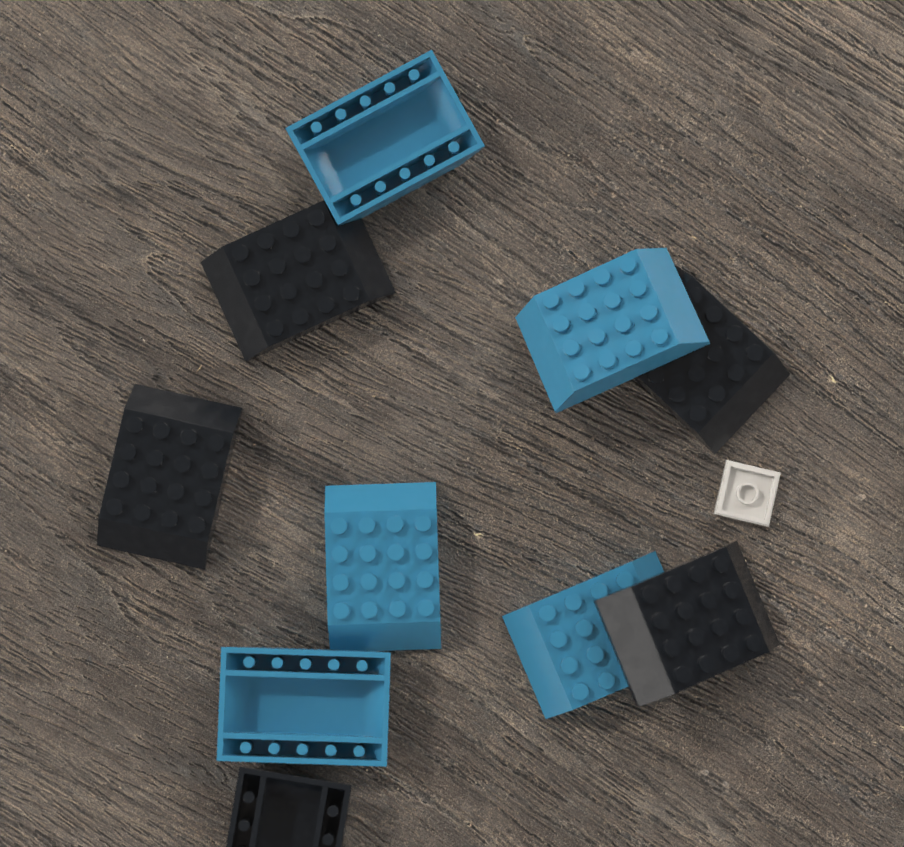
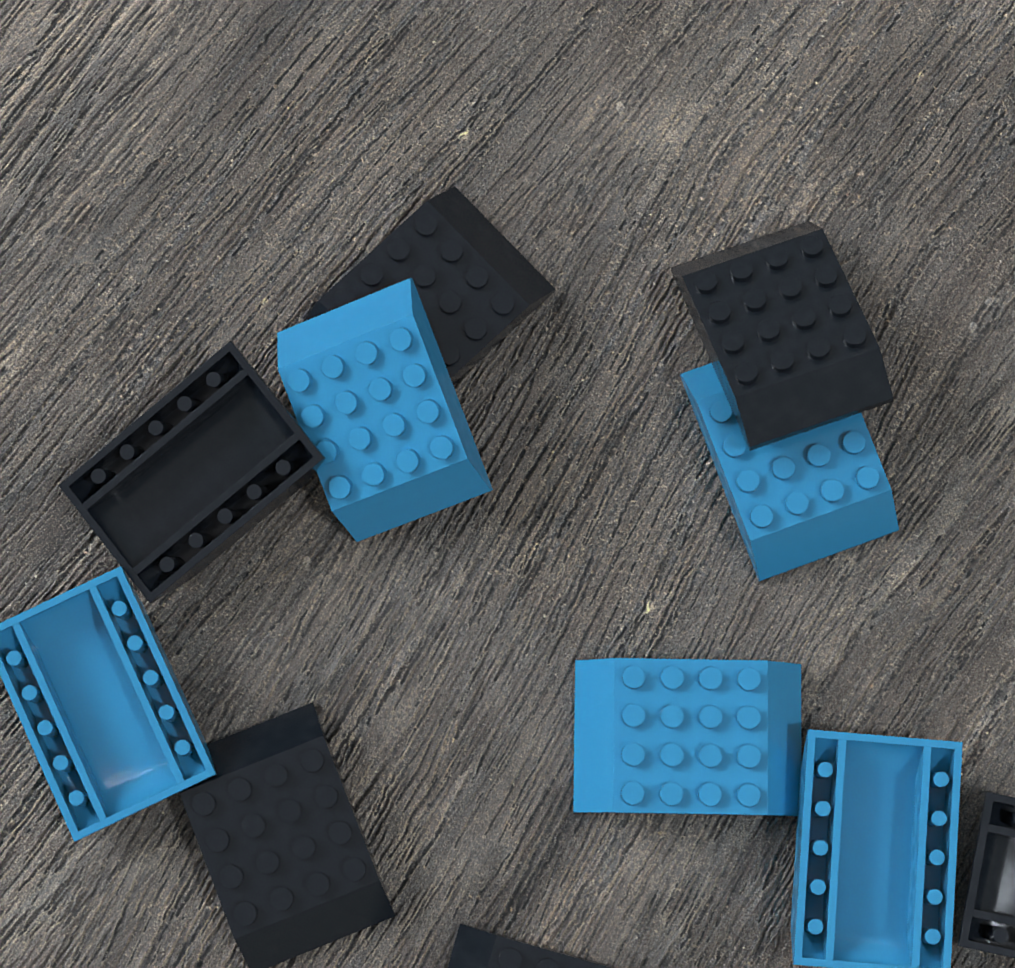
camera: 90 degrees left, 5 degrees down
white tile [714,460,781,527] -> none
none -> black slope [58,341,326,603]

